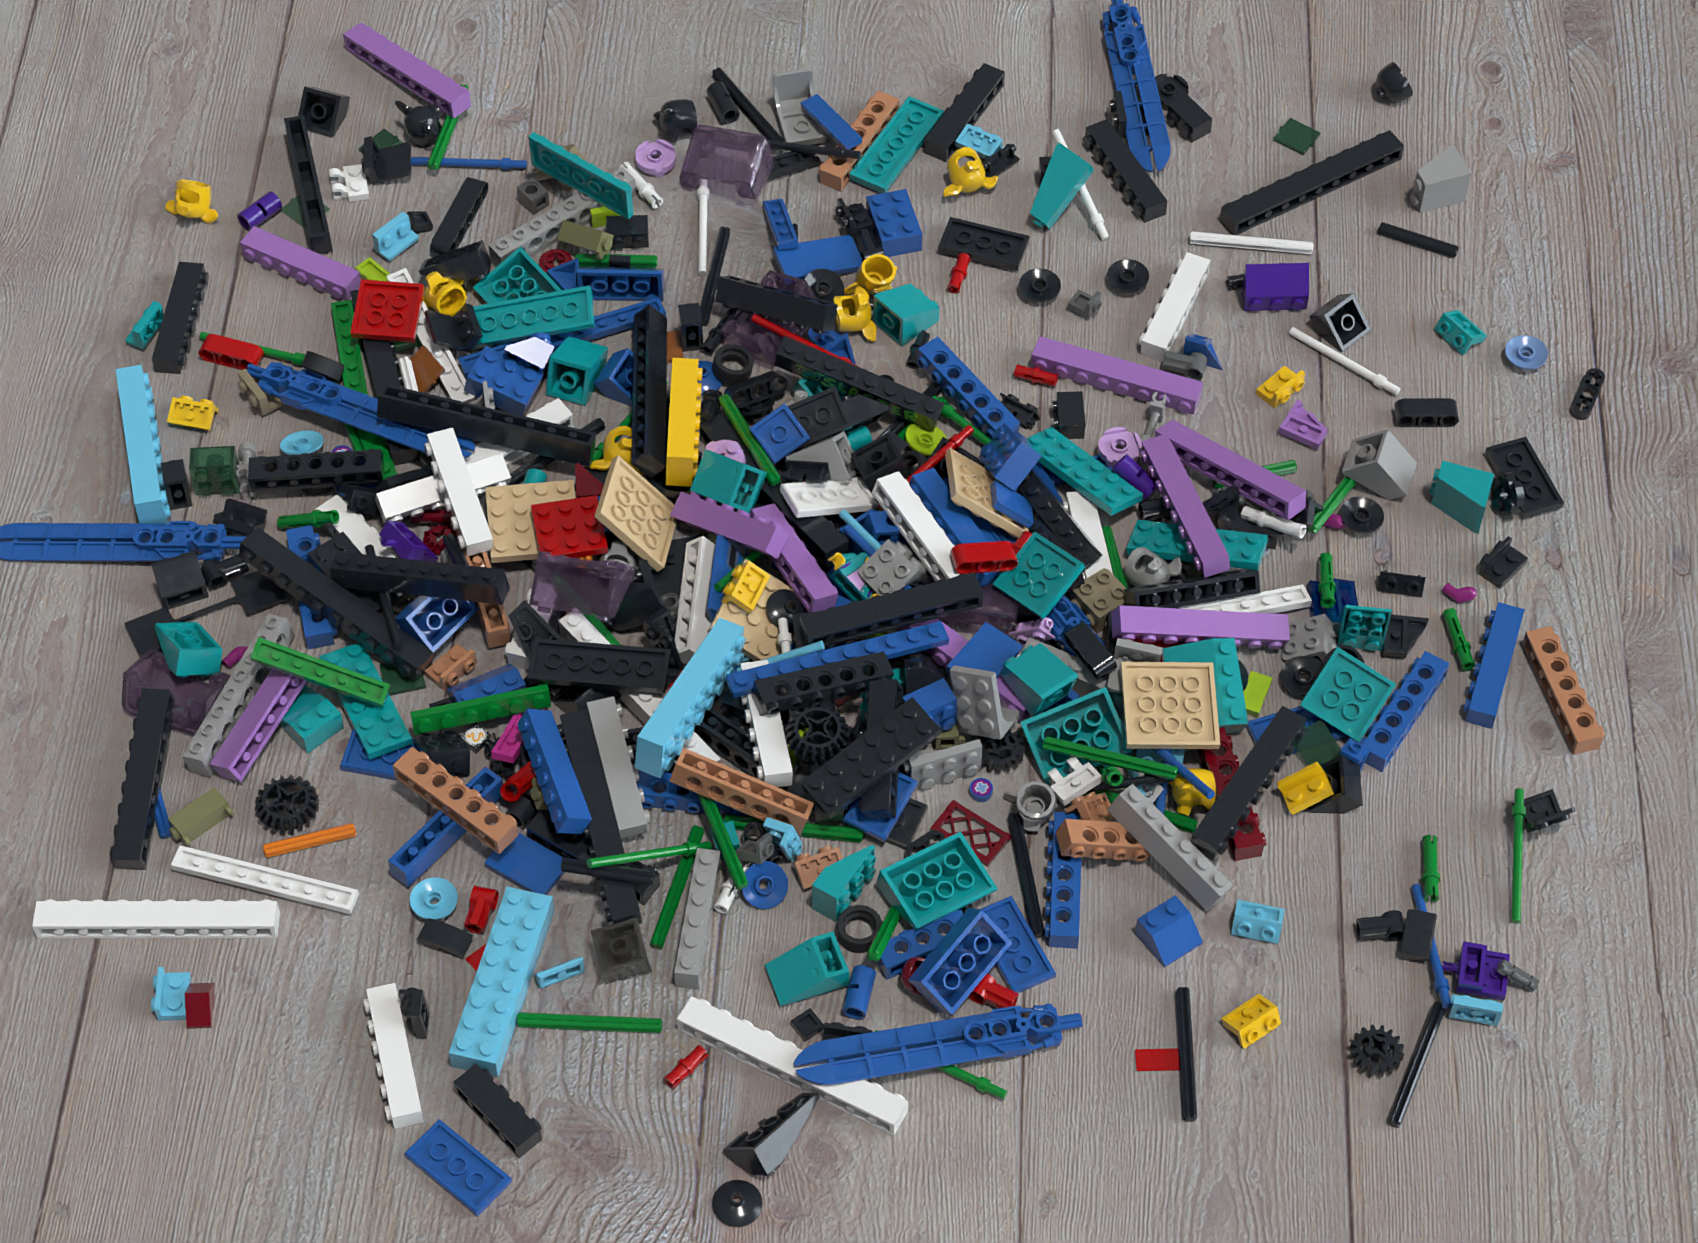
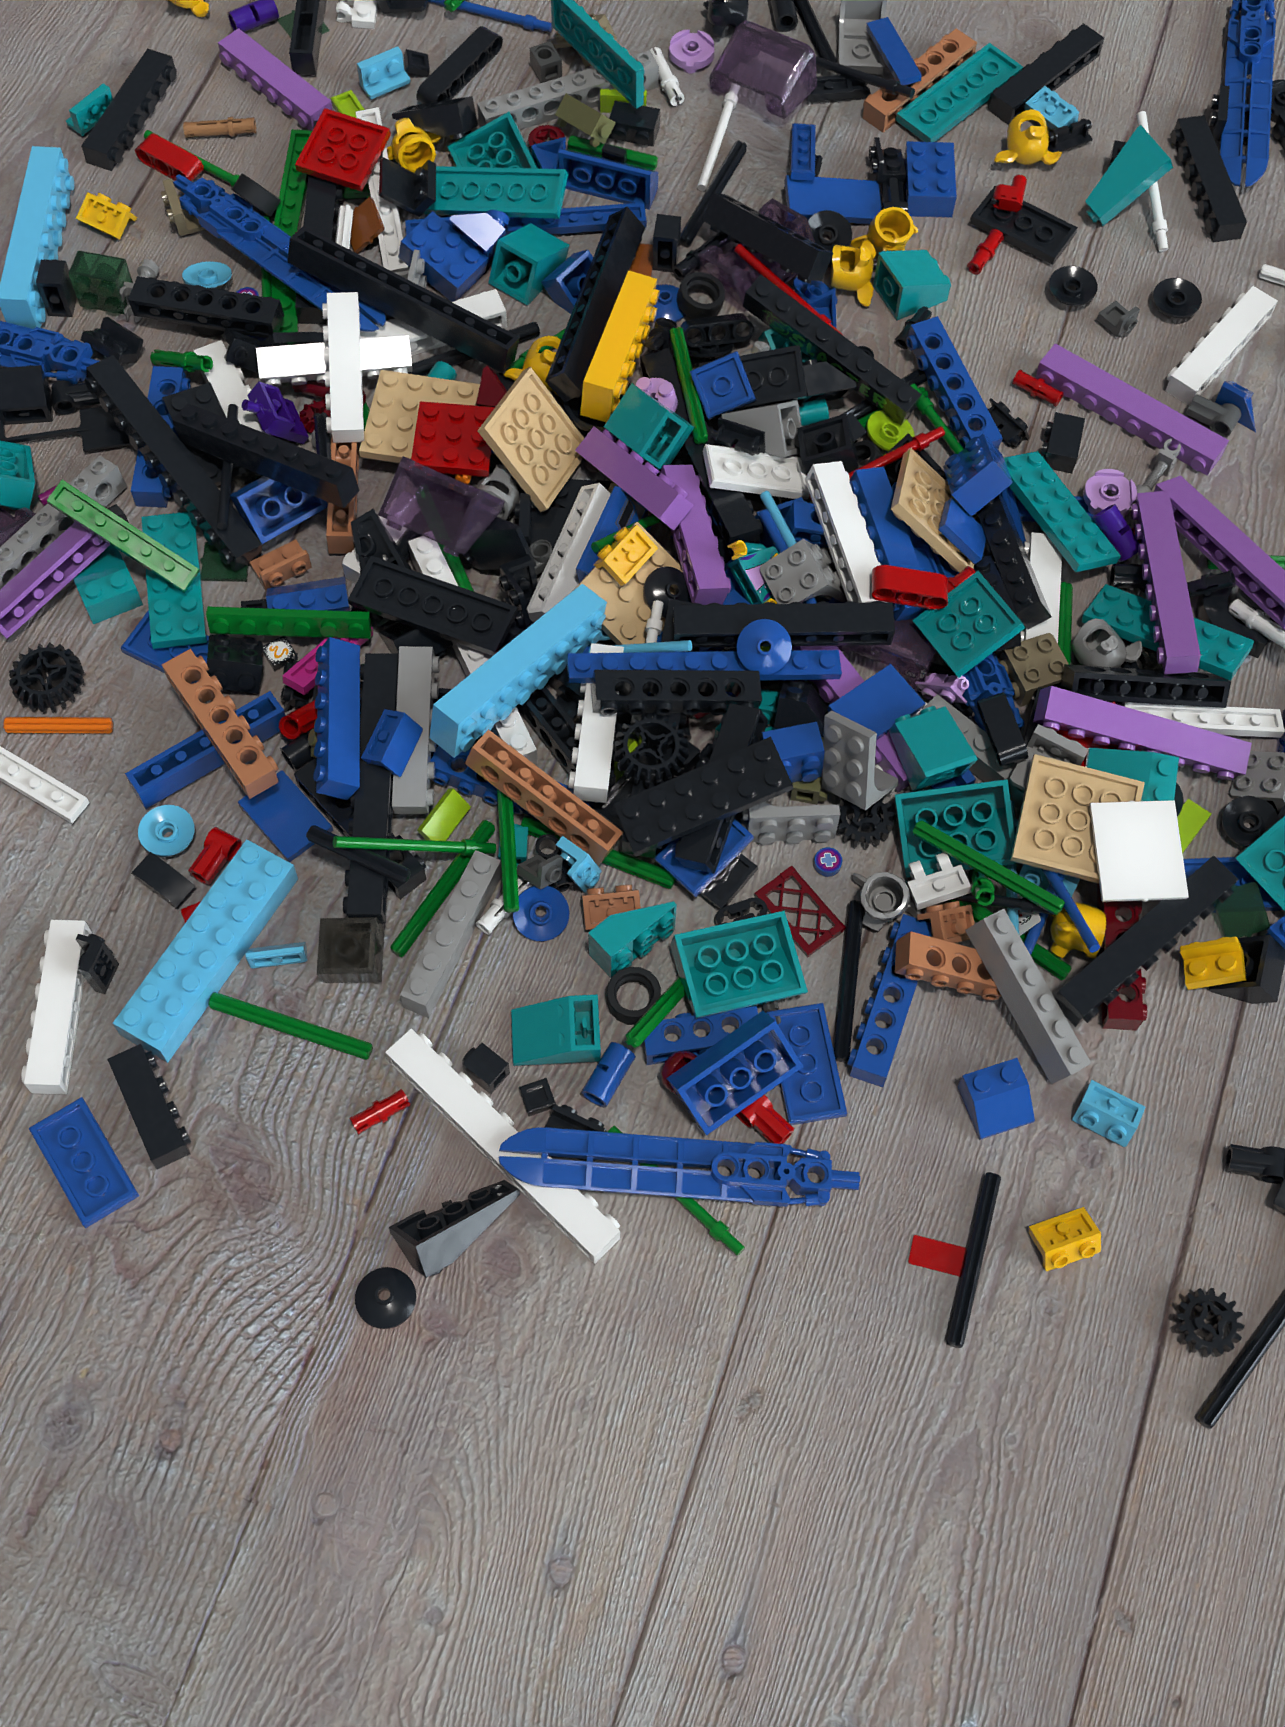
camera: 15 degrees right, 10 degrees up
none -> medium nougat pin [183,117,257,138]
none -> blue panel [361,709,423,777]
none -> lime tile [417,788,471,841]
none -> black brick [463,1043,510,1094]
none -> blue dish [736,619,792,675]
none -> red piece [990,175,1027,212]
none -> white piece [1089,800,1189,902]

